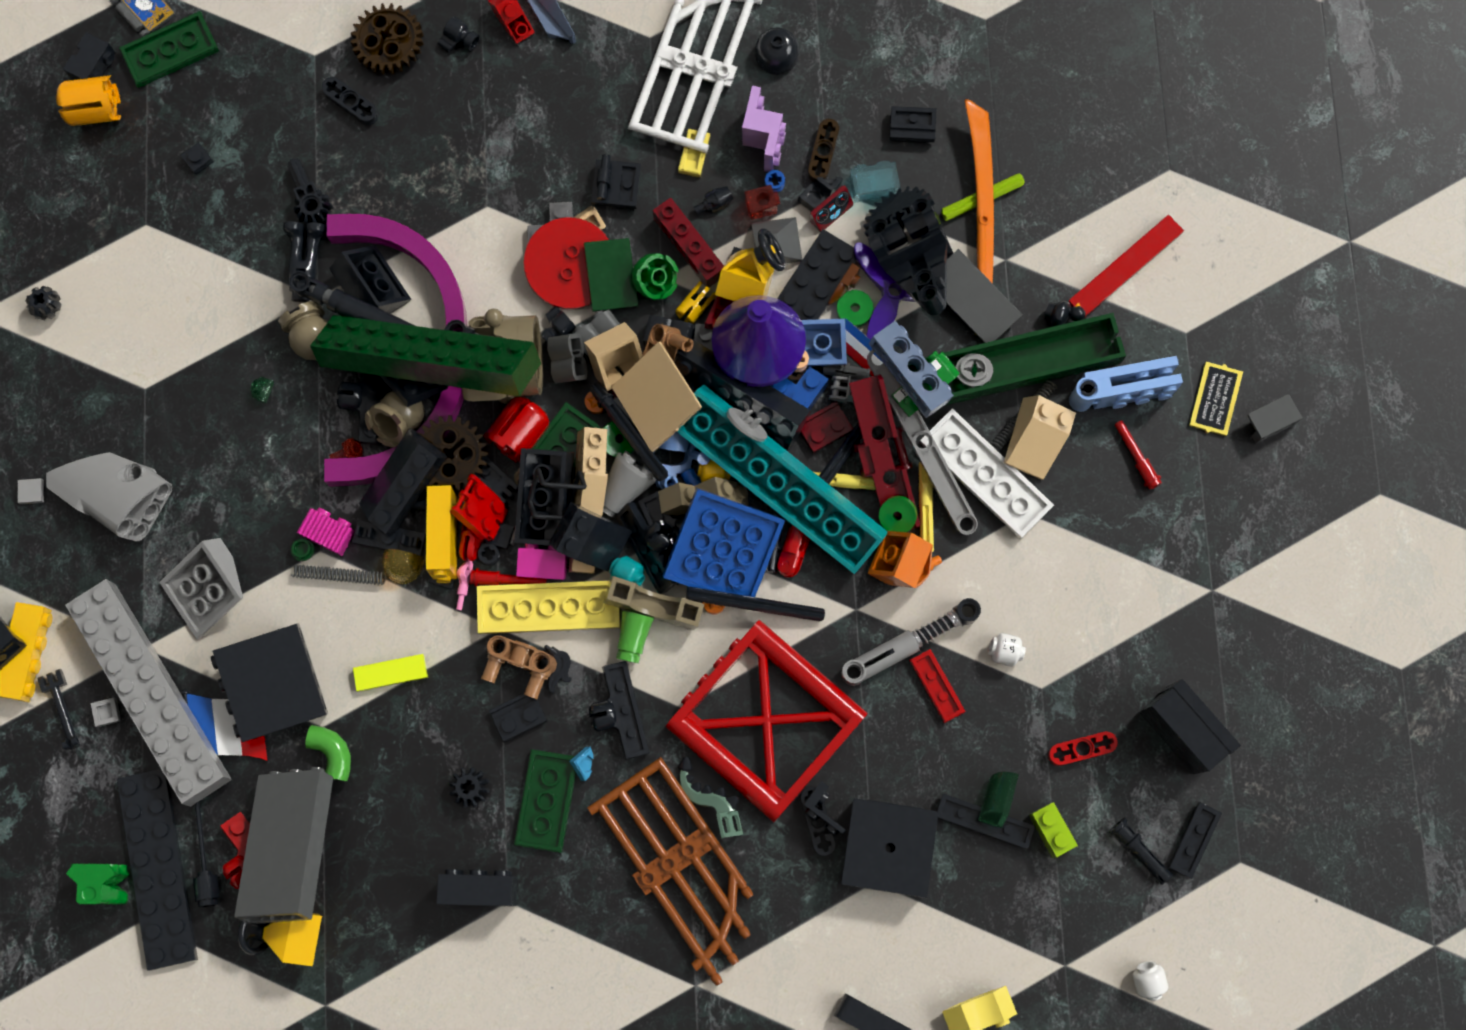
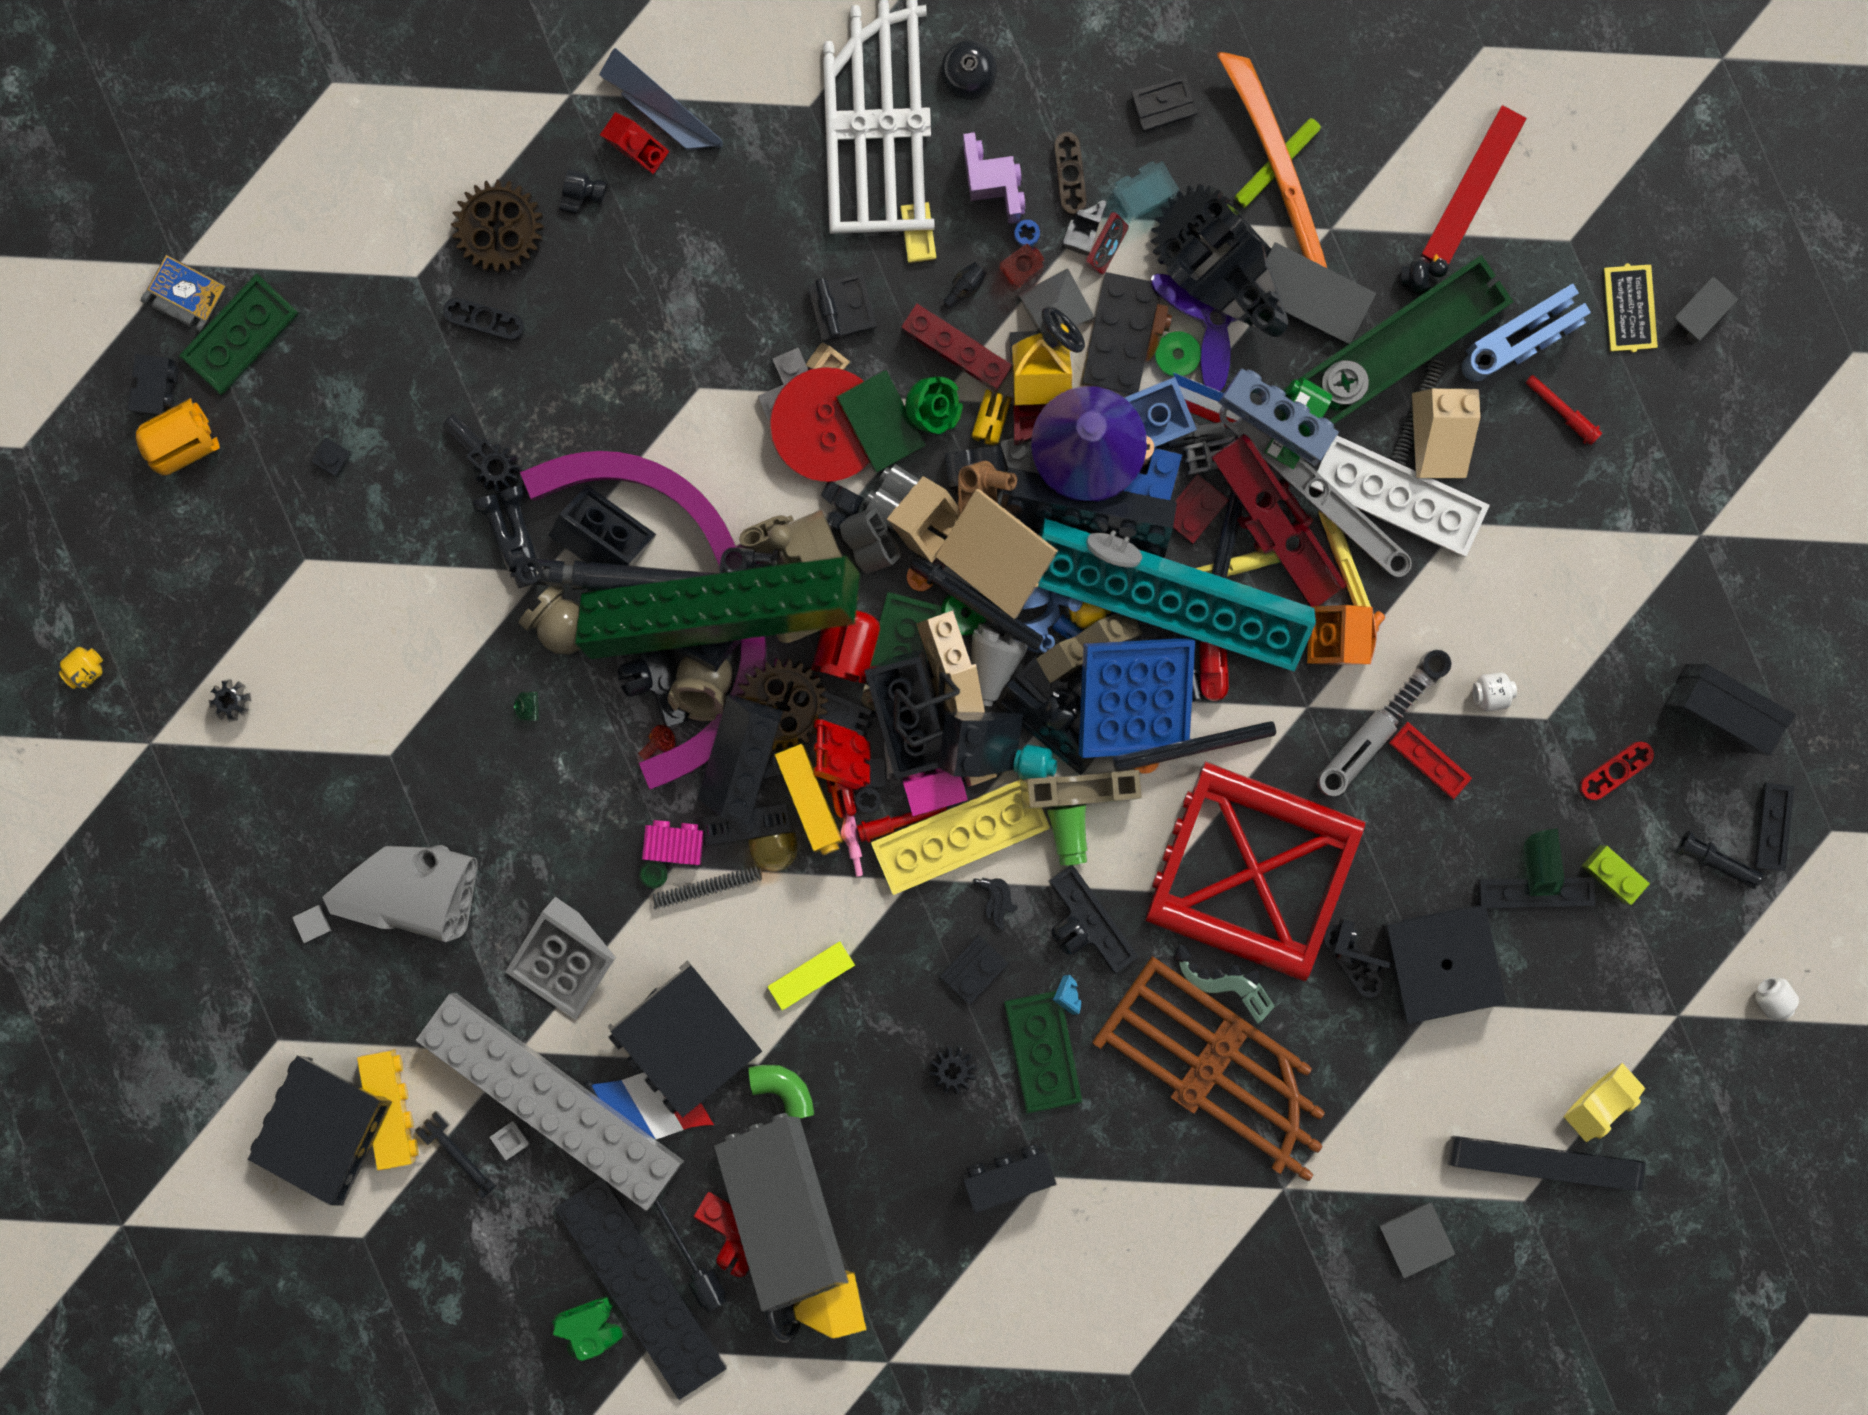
camera: 25 degrees left, 10 degrees up
medium nougat piece [481,635,557,699] -> none
green piece [879,496,917,532] -> none

